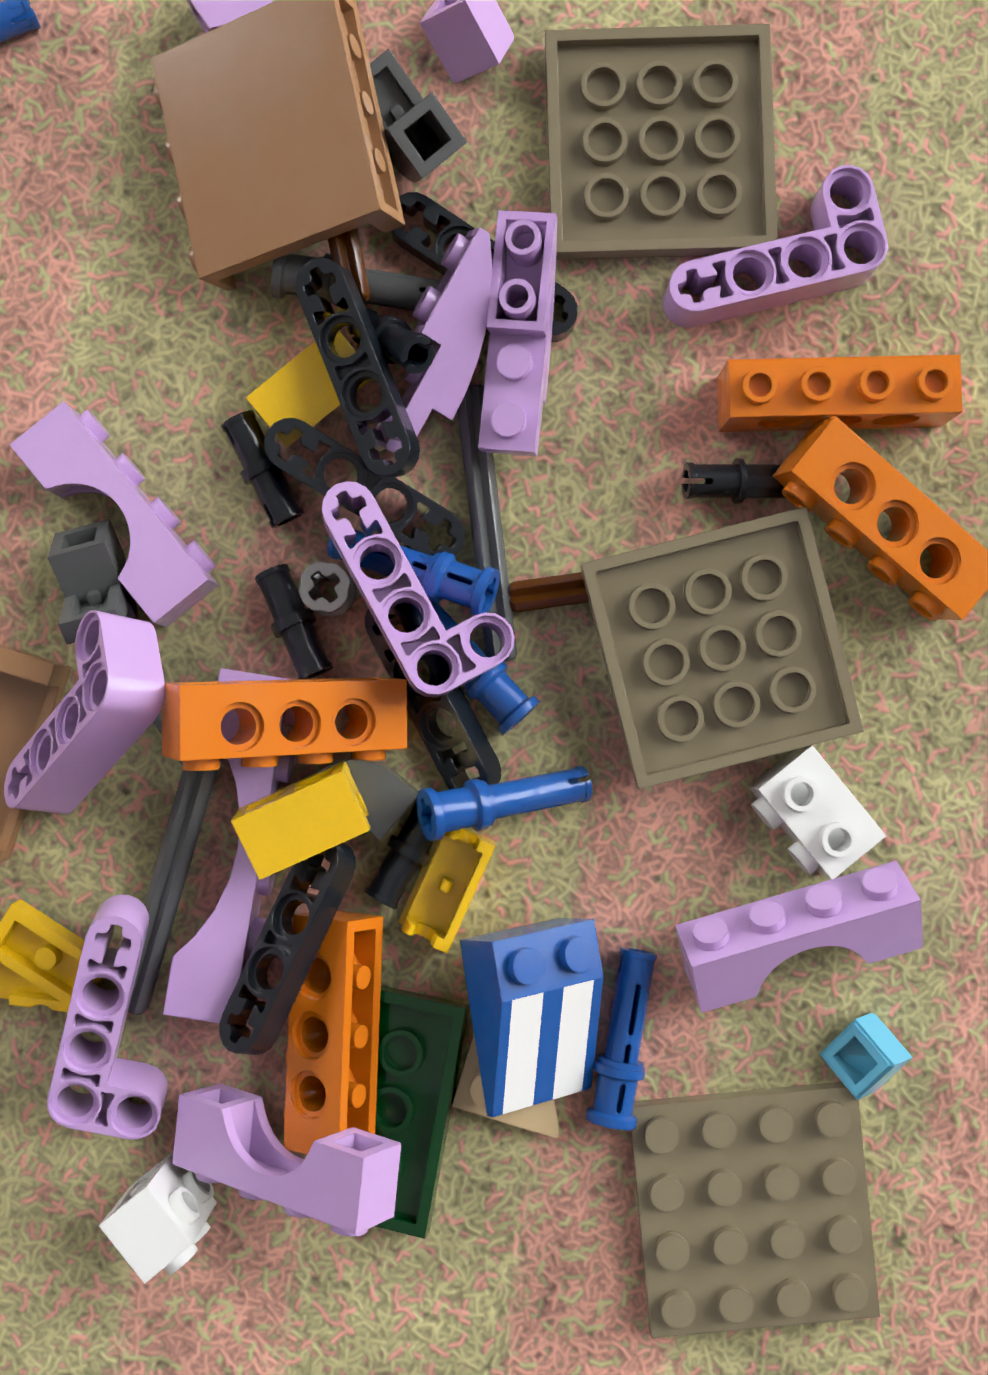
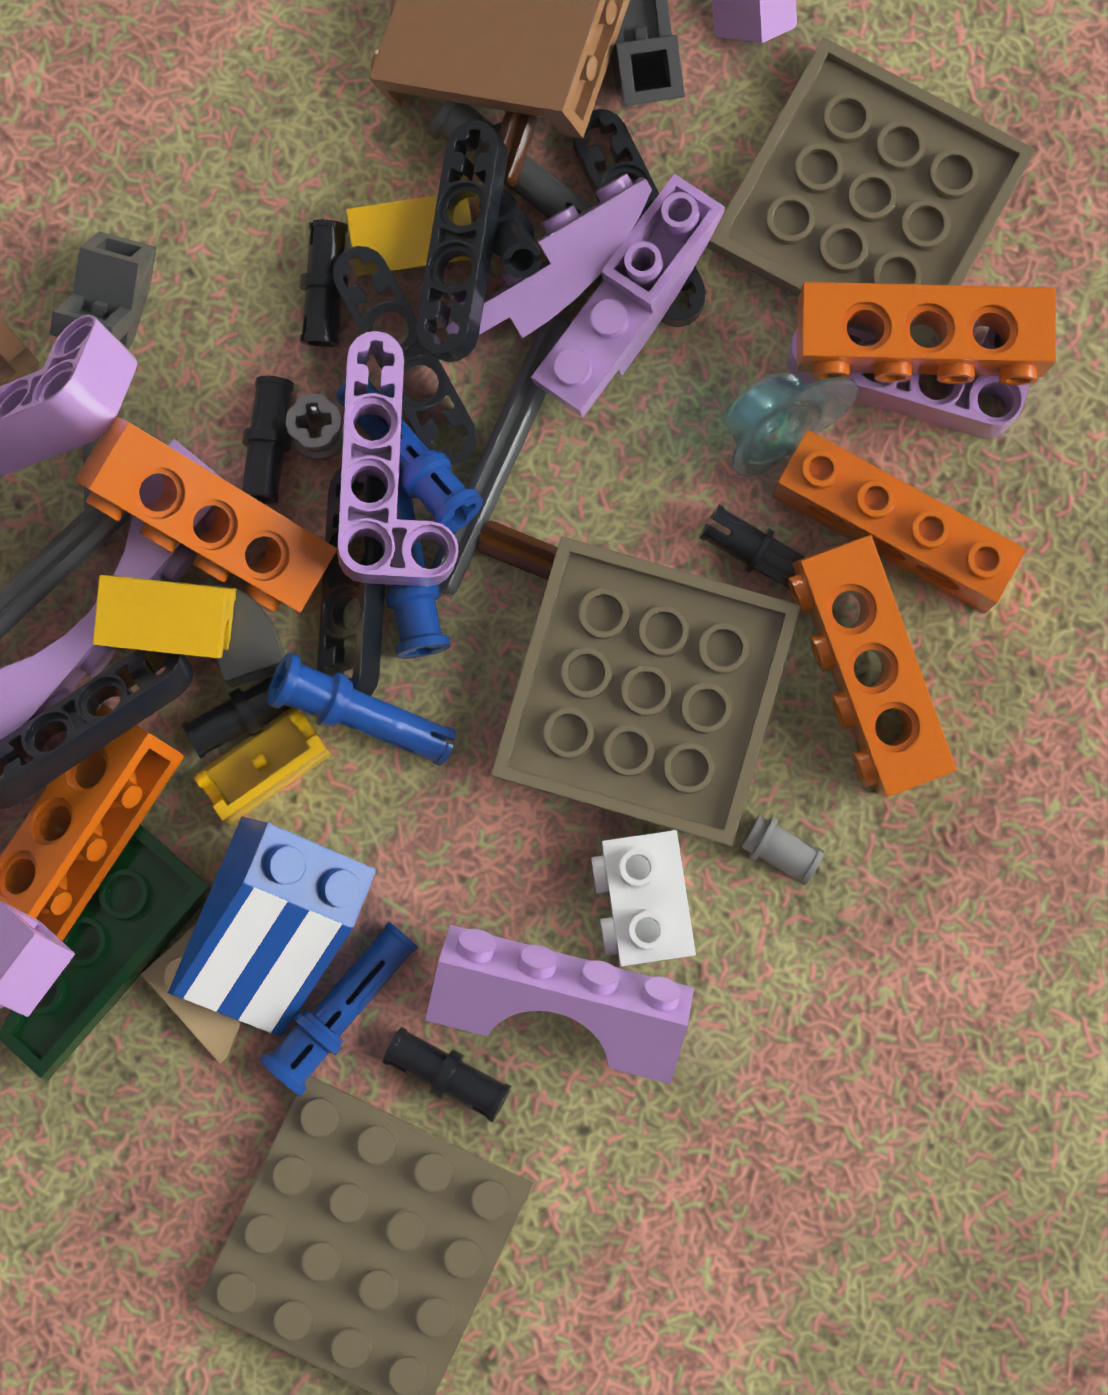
camera: 30 degrees right, 5 degrees down
lavender arch [9,401,219,627] -> none
medium azure slope [819,1013,913,1101] -> none
none -> black pin [382,1027,512,1122]
none -> clear light blue piece [723,373,859,477]
none -> light grey pin [740,815,824,886]
none -> orange brick [797,282,1056,386]

